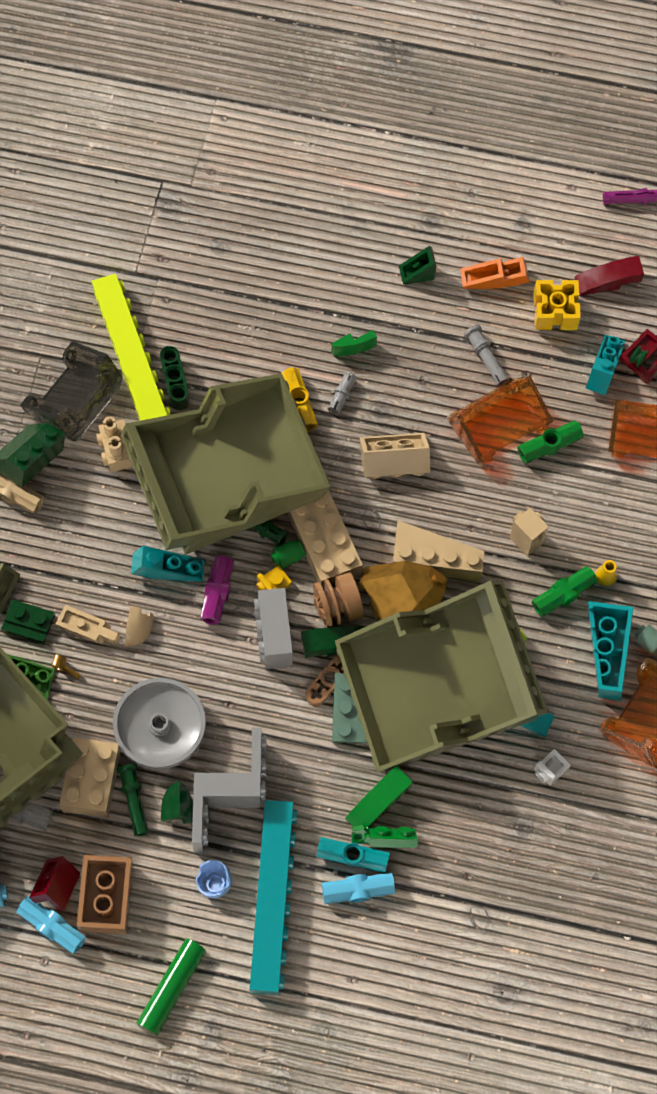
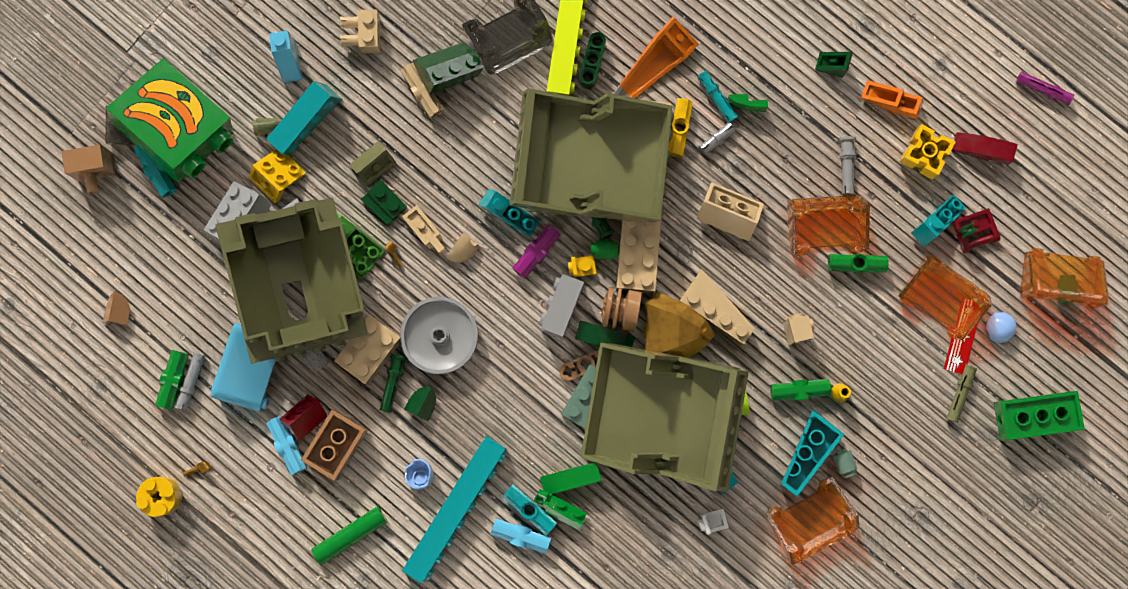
camera: 30 degrees right, 15 degrees up
tan brick [96,417,133,473] -> none
light grey bracket [192,728,267,853] -> none
none -> orange plate [613,17,699,98]
none -> teal pin [697,70,738,123]

